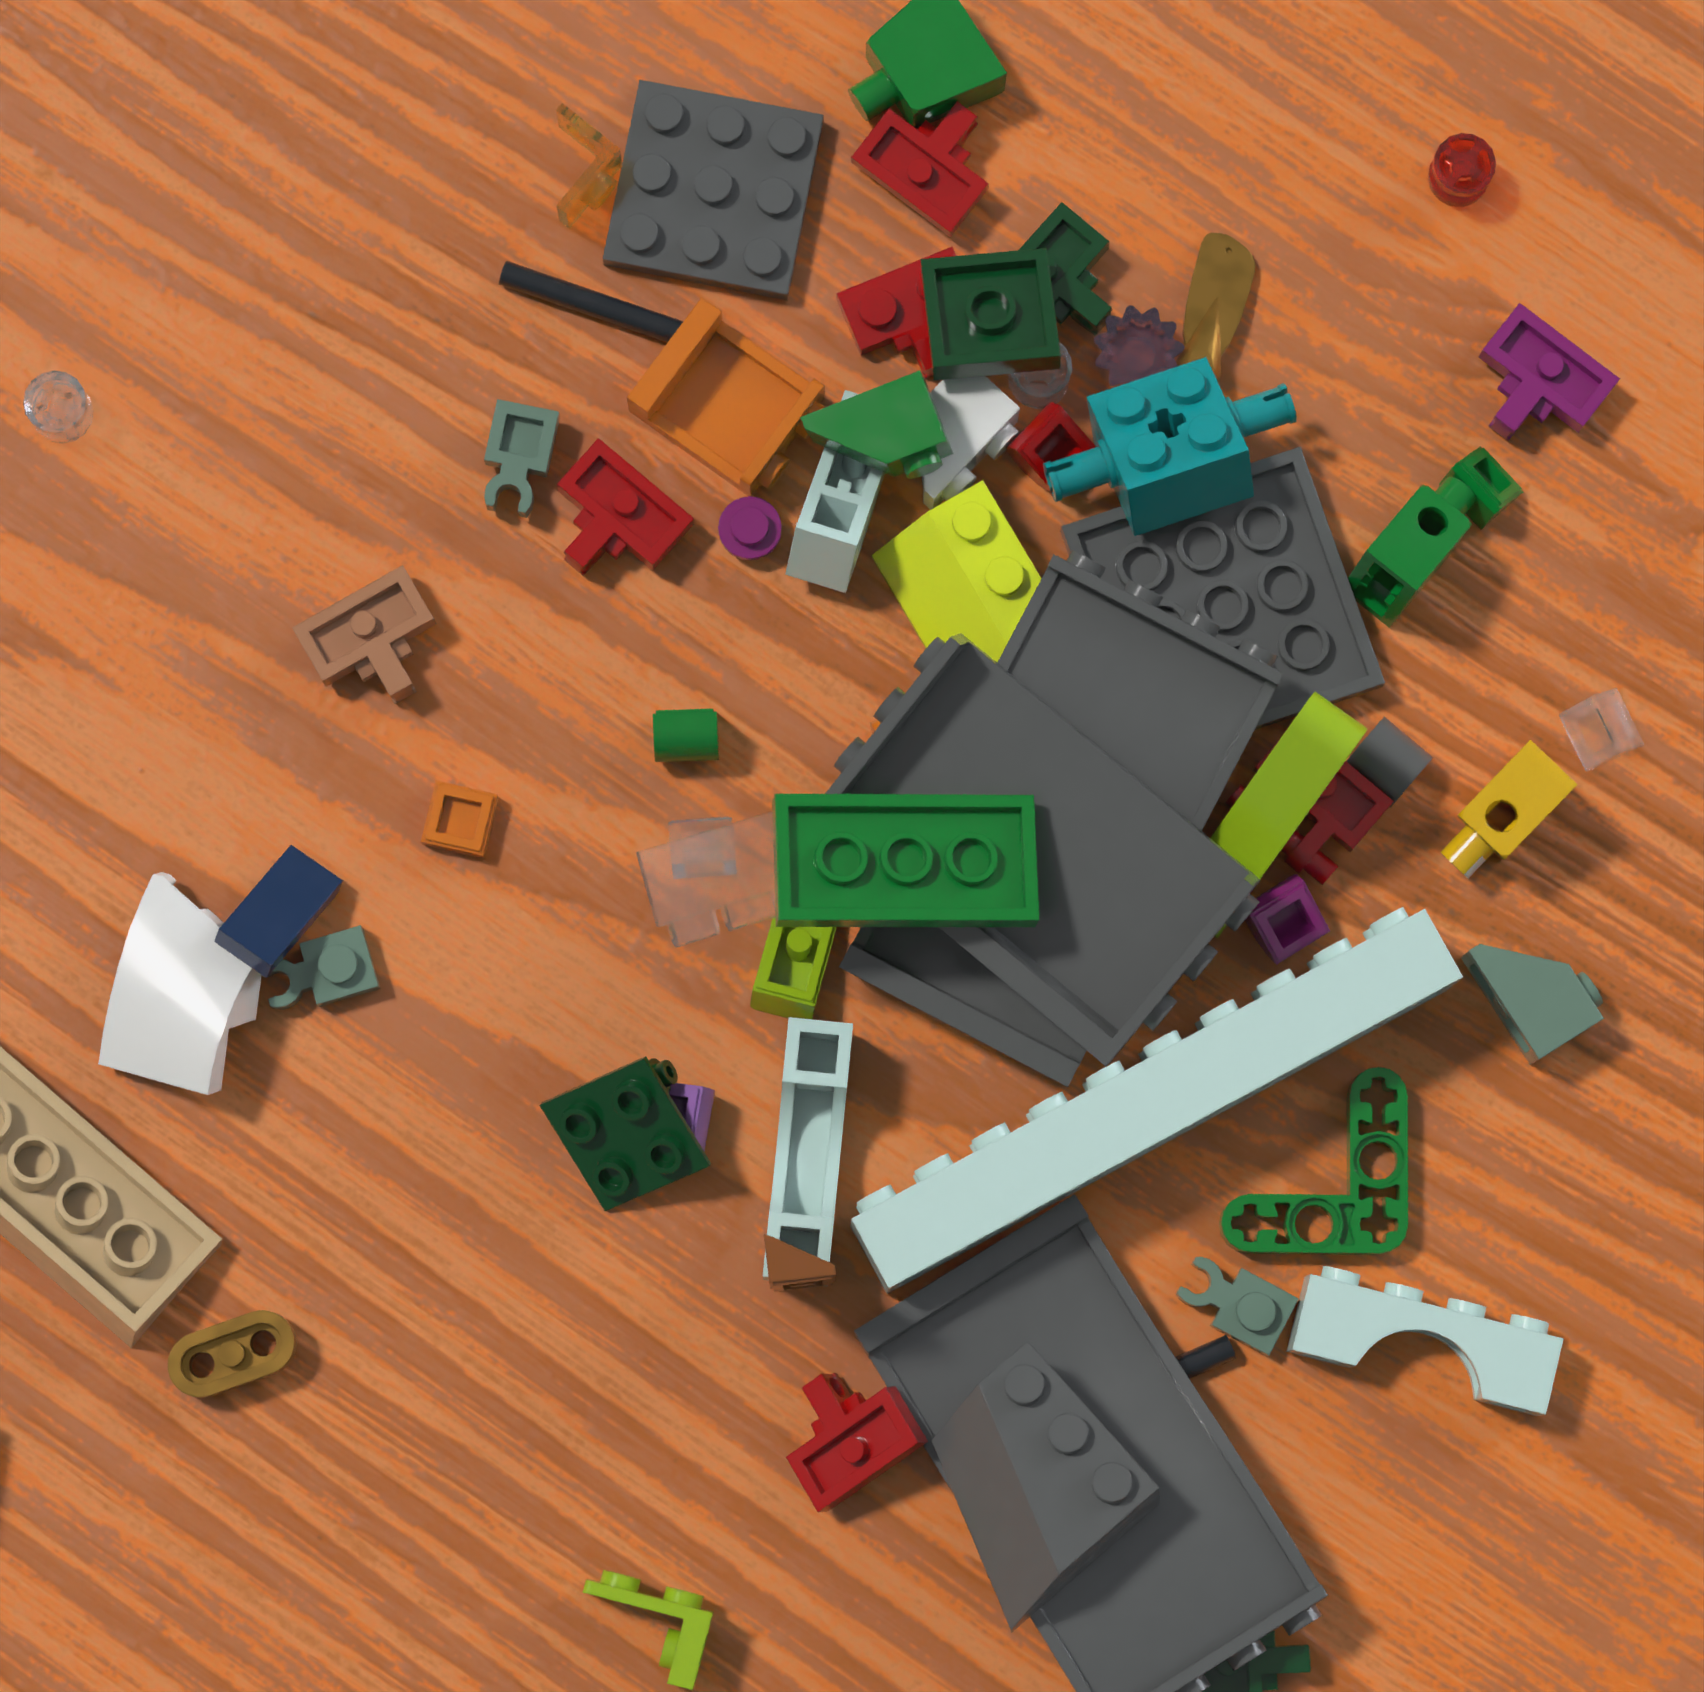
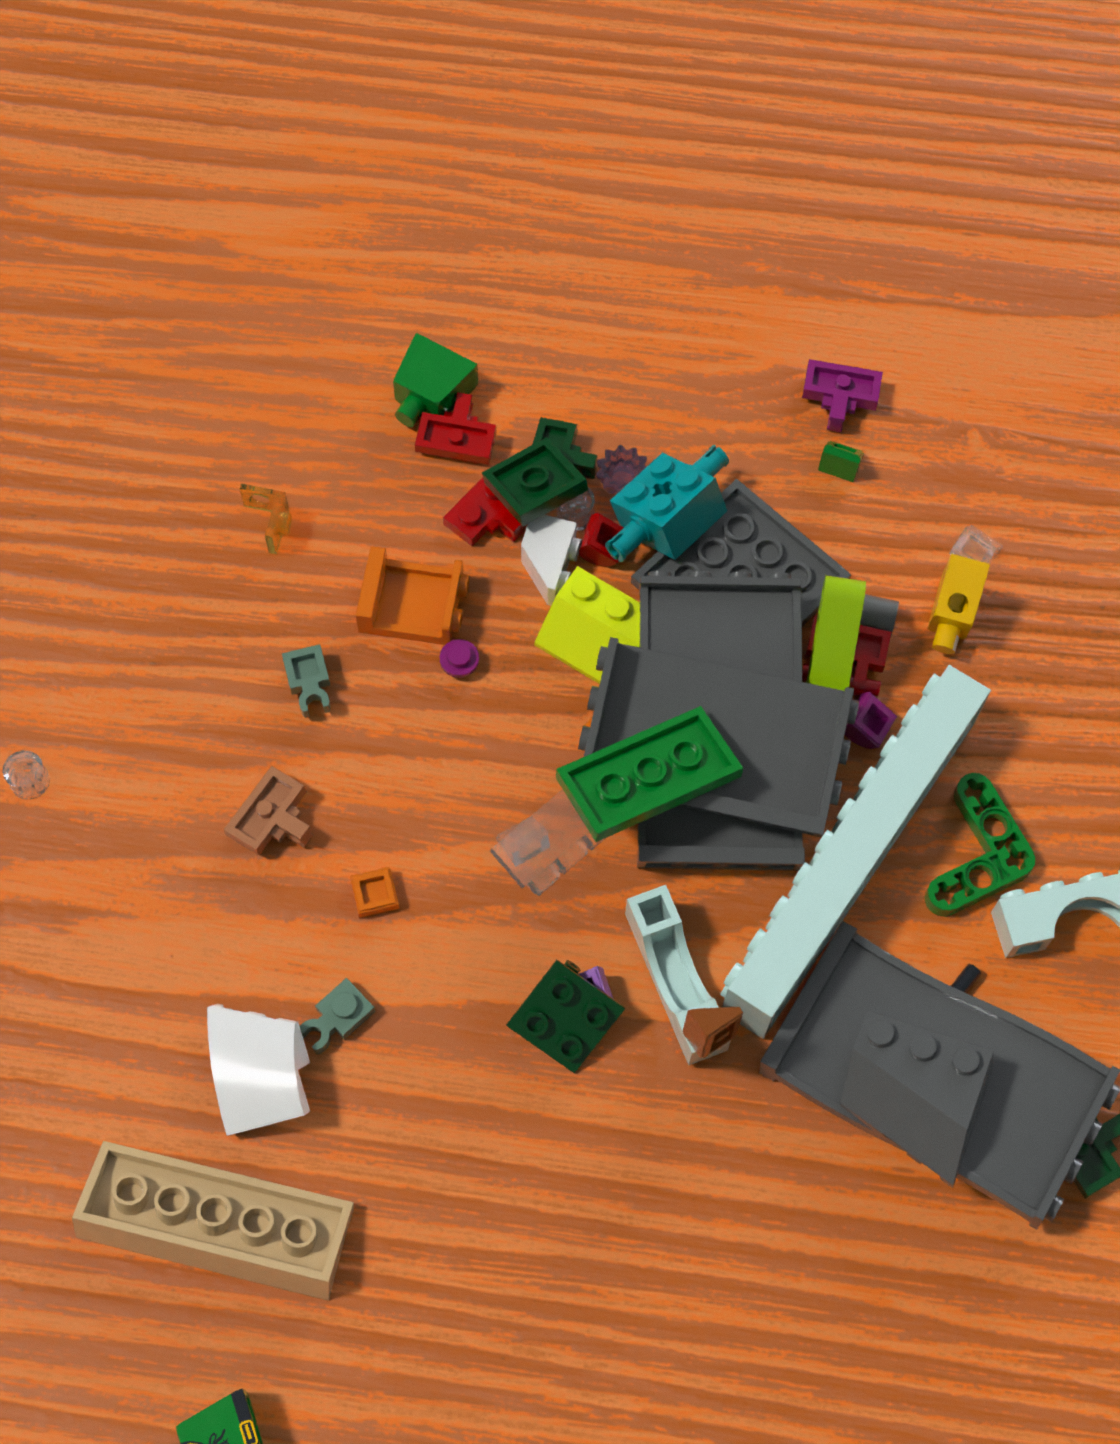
camera: 25 degrees left, 15 degrees down
pearl gold plate [168,1310,297,1398] -> none
dark blue tile [214,845,343,978] -> none
black bar [499,261,683,342] -> none
red hinge [557,438,694,576] -> none
lime bracket [583,1570,714,1690] -> none
dark grey plate [603,80,824,301] -> none
green brick [653,709,719,762] -> none
lime slope [750,912,837,1019] -> none
light aqua slope [785,390,885,593] -> none
red hinge [786,1373,928,1512] -> none
green slope [800,370,954,479] -> none
pearl gold piece [1174,233,1255,383] -> none
sand green plate [1176,1257,1299,1356] -> none
green torso [1348,477,1476,628] -> none
clear red wheel [1428,133,1496,207] -> none
sand green slope [1461,944,1604,1065] -> none

